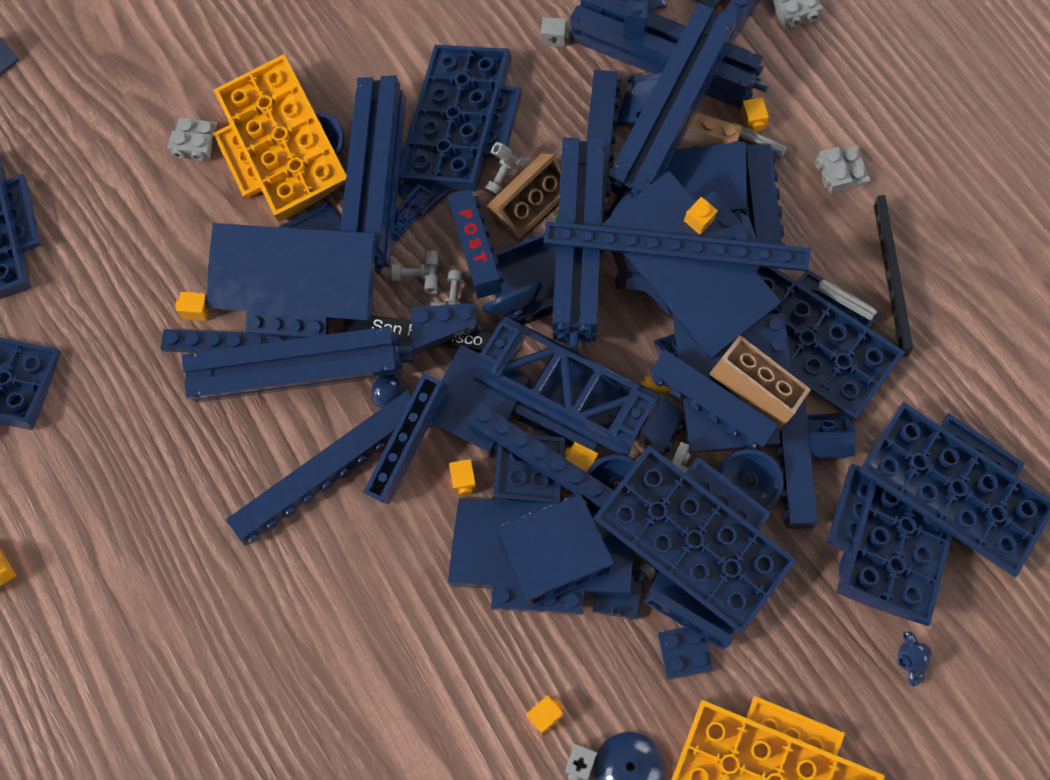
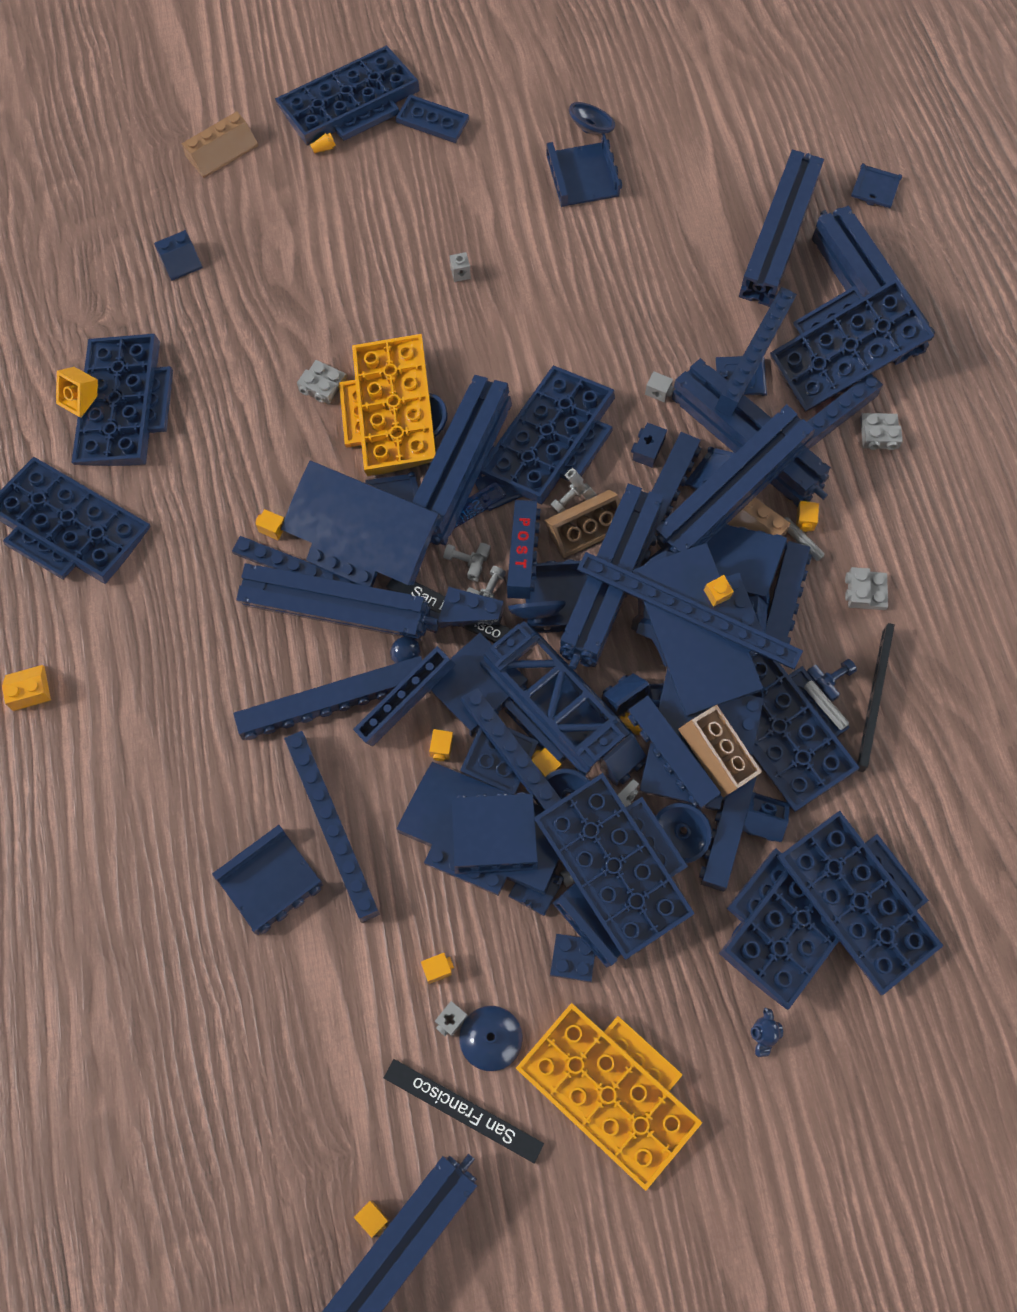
camera: 15 degrees right, 0 degrees up
none -> dark blue panel [212,825,323,935]
none -> dark blue brick [284,731,380,923]
none -> dark blue slope [602,673,649,716]
none -> dark blue brick [631,422,667,468]
none -> dark blue bar [807,659,857,702]

